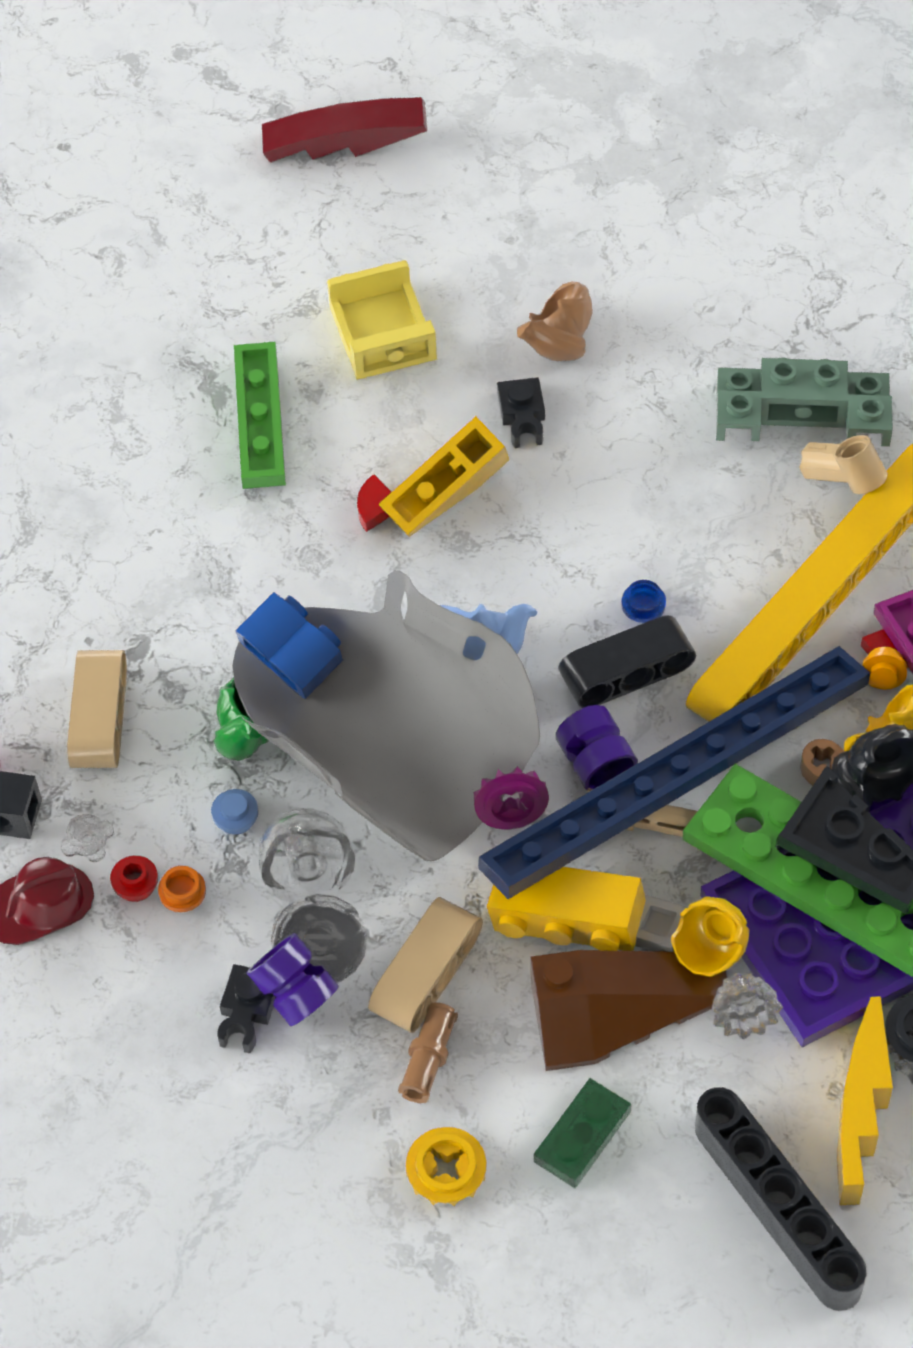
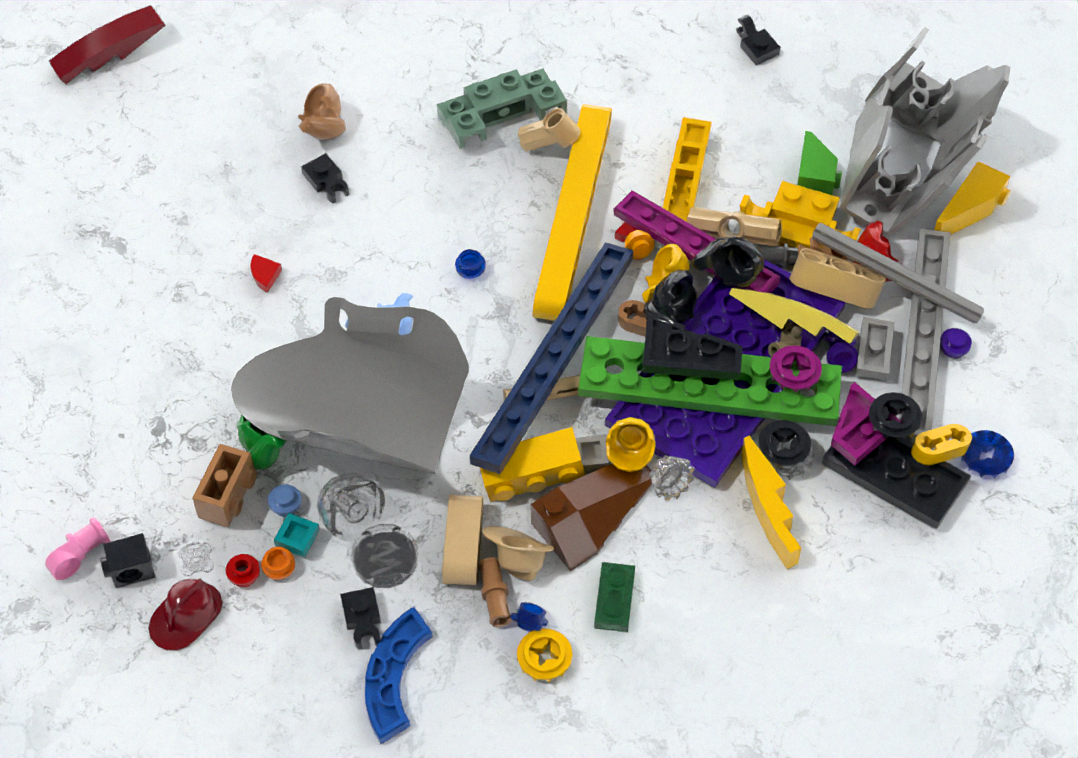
camera: 30 degrees left, 0 degrees up
tan beam [67,650,127,768] -> none
bright green plate [234,341,286,489] -> none
blue brick [235,592,343,699] -> none
dark purple wheel [246,933,339,1027] -> none
light yellow panel [327,260,437,380] -> none
yellow slope [379,416,510,537] -> none
magenta gear [473,766,549,830] -> none
dark purple wheel [555,705,638,791] -> none
black beam [558,615,697,708] -> none
black beam [695,1087,867,1311] -> none
none -> medium nougat brick [192,444,257,527]
none -> teal plate [274,513,320,558]
none -> blue tile [365,606,433,745]
none -> tan piece [482,526,554,581]
none -> clear blue plate [510,602,548,632]

